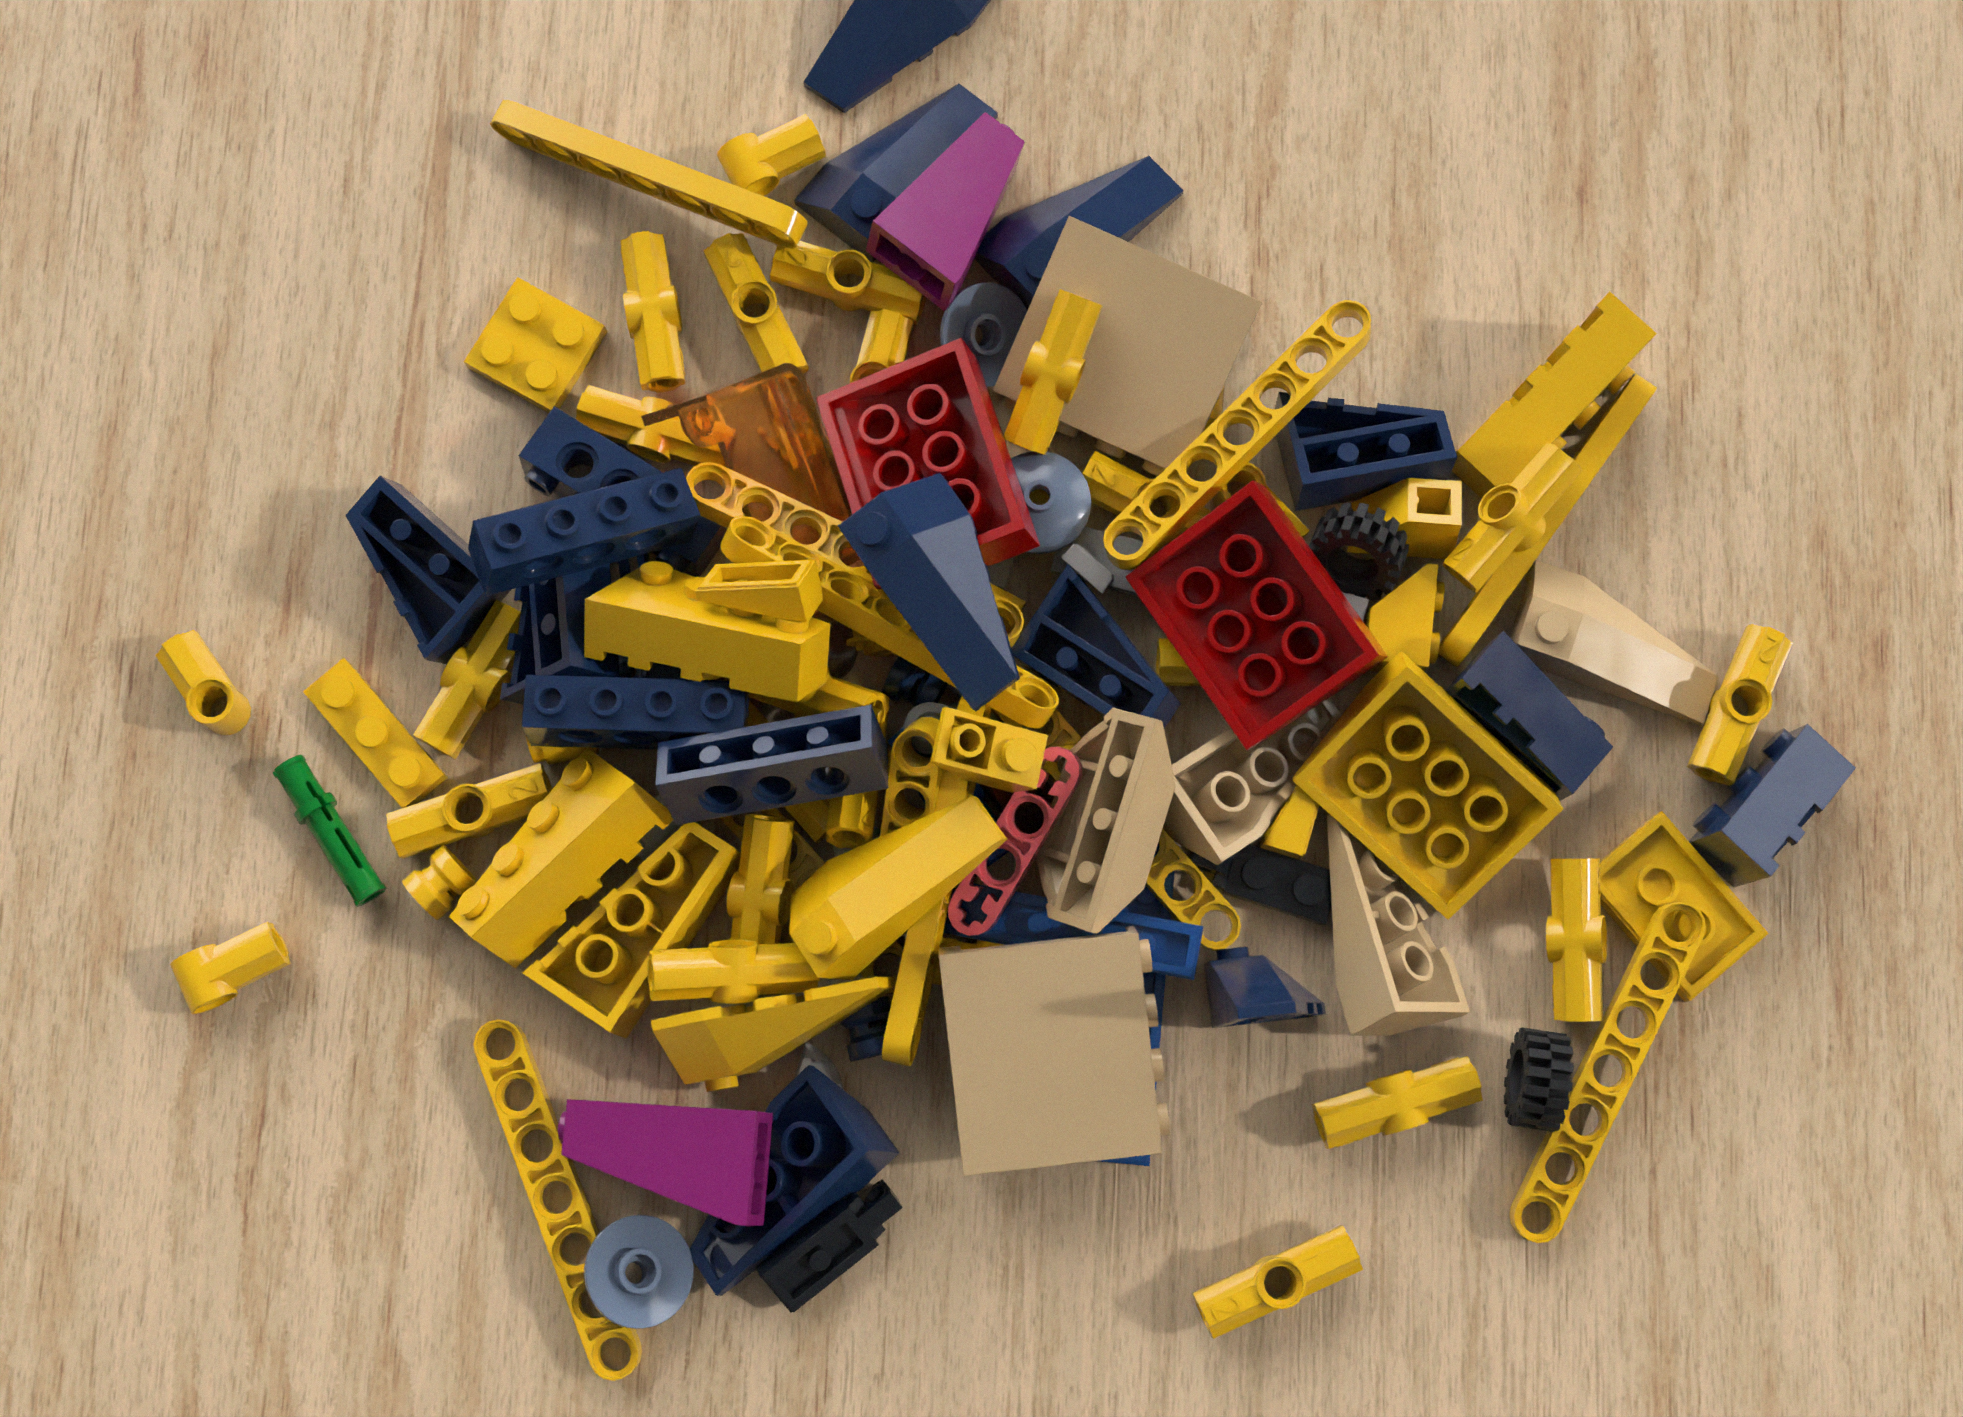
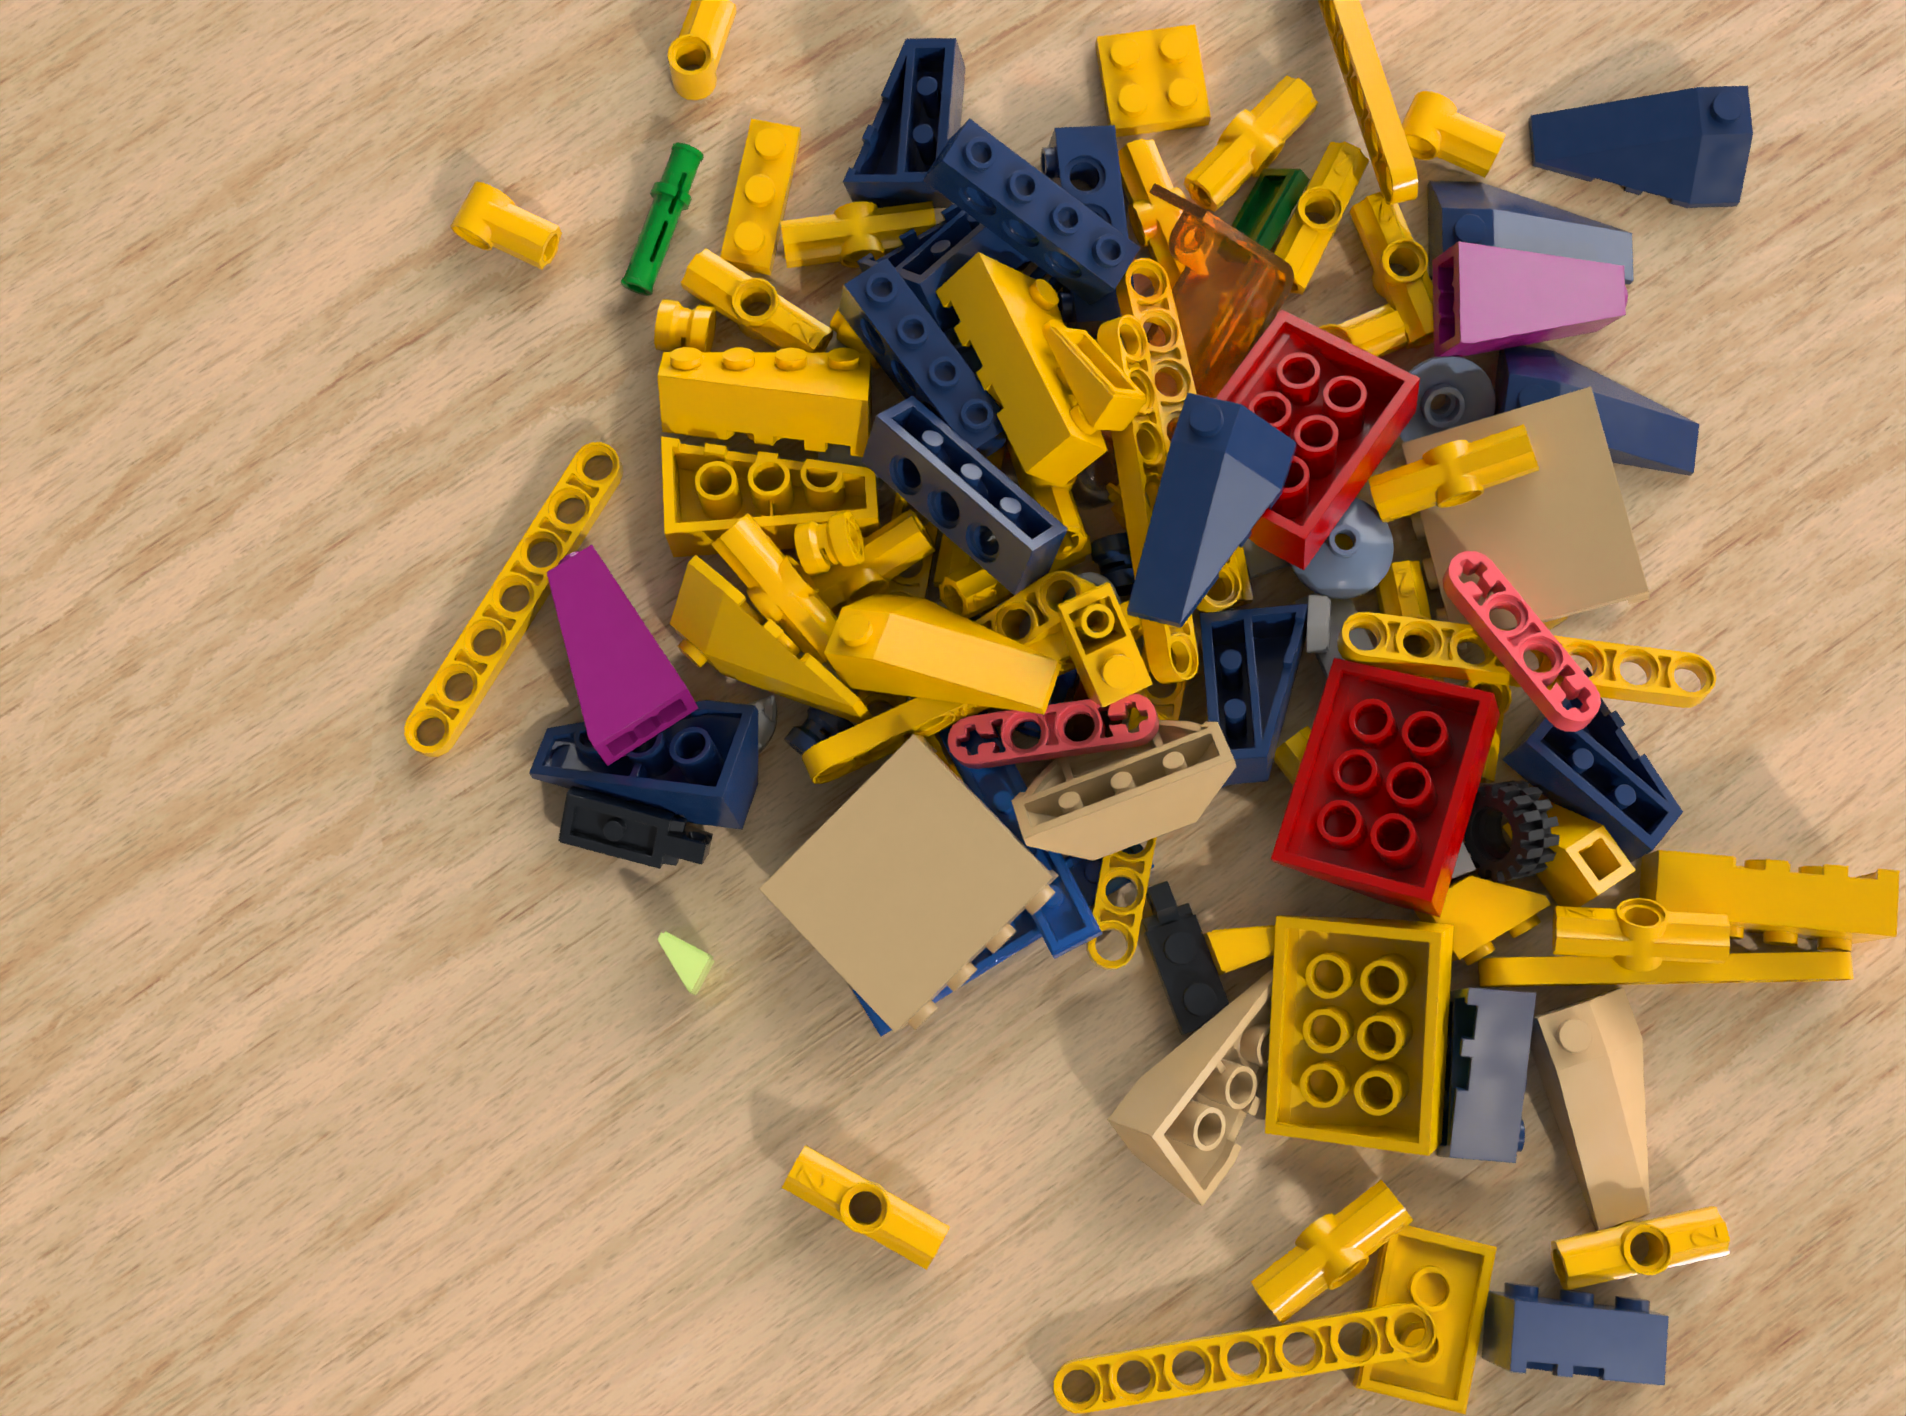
camera: 55 degrees right, 0 degrees up
sand blue dish [584,1215,693,1329] -> none
tan wedge [1163,698,1342,865] -> none
dark blue wedge [1204,947,1326,1028] -> none
yellow piece [1311,1056,1483,1149] -> none
black tyre [1504,1027,1574,1132] -> none
none -> yellowish green slope [657,931,715,995]
none -> yellow wheel [794,511,865,577]
none -> dark green tile [1217,168,1310,264]
none -> coral beam [1442,551,1601,732]

